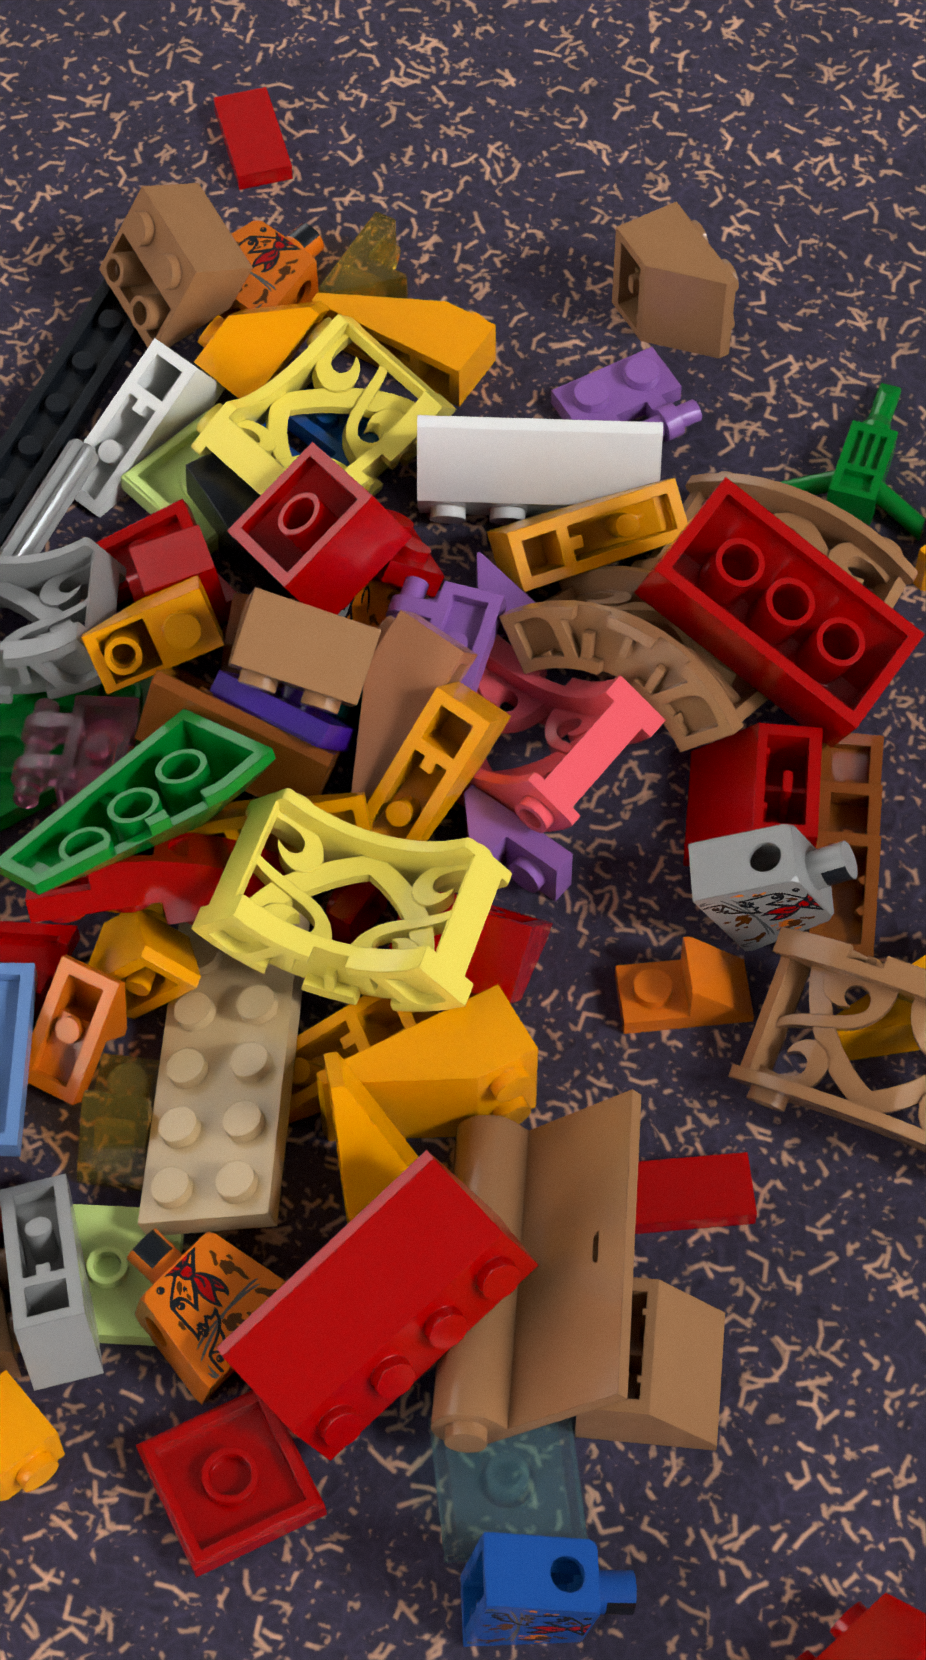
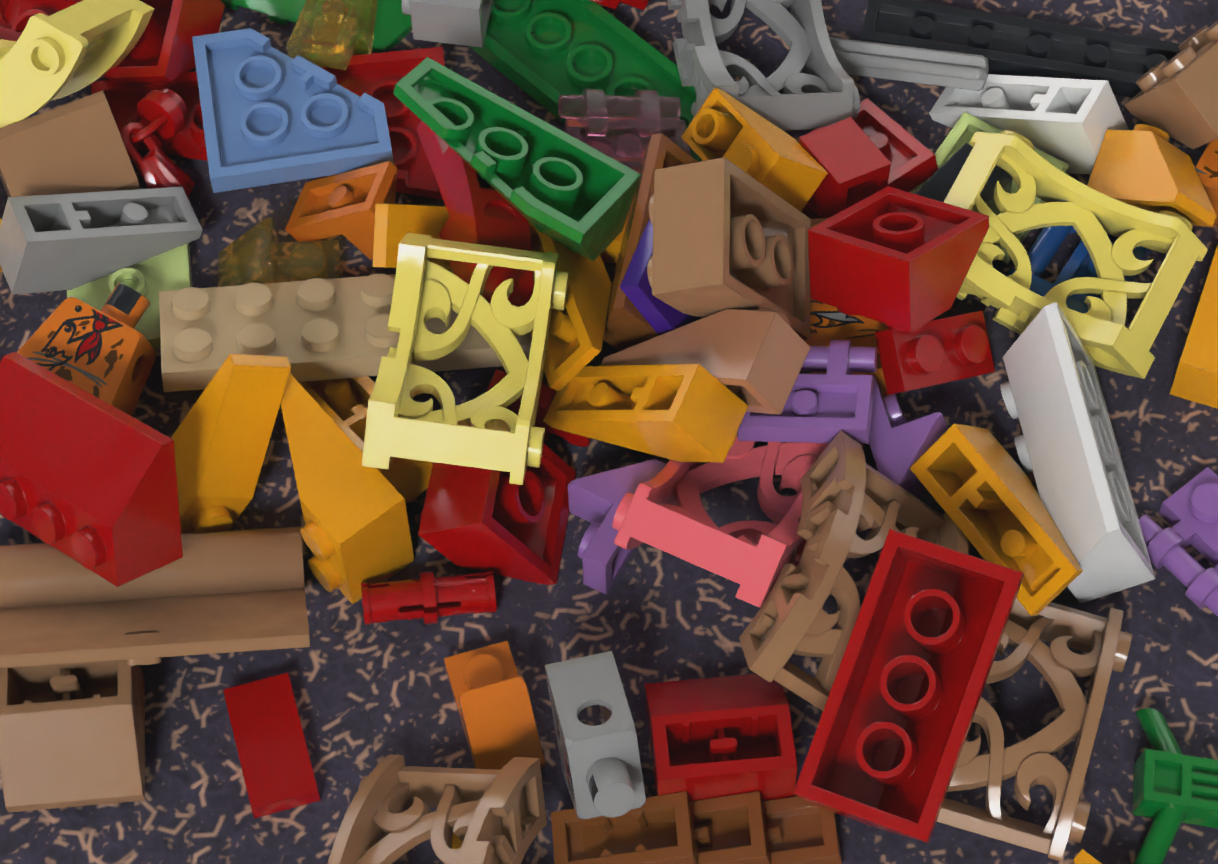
camera: 80 degrees right, 0 degrees up
none -> red pin [361,571,496,625]

